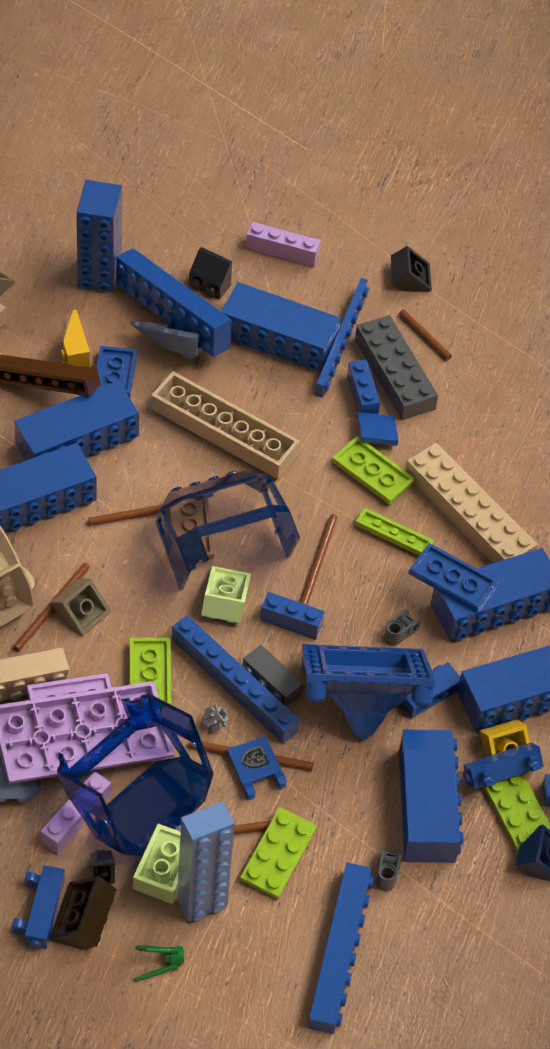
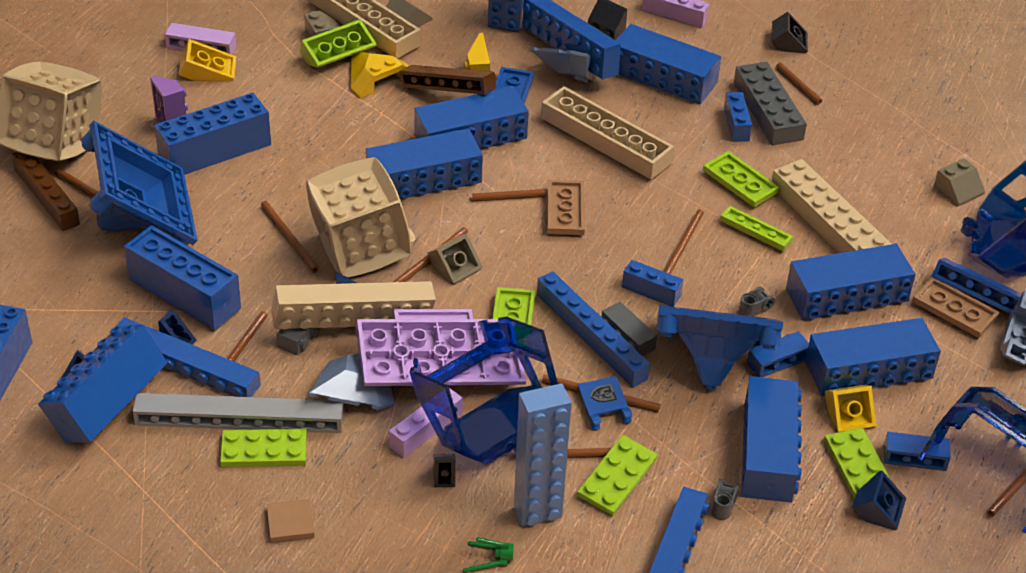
camera: 10 degrees right, 10 degrees down
blue brick [12,865,65,949] -> none
dark brown slope [50,876,117,949] -> none
yellowish green slope [133,824,180,904] -> none
clear blue windscreen [155,471,300,590] -> none
yellowish green slope [201,566,251,623] -> none
light grey gear [202,704,228,732] -> none
blue plate [315,278,370,397] -> none
blue tile [356,412,399,446] -> none
blue tile [408,543,498,612] -> none
blue brick [463,742,544,789] -> none

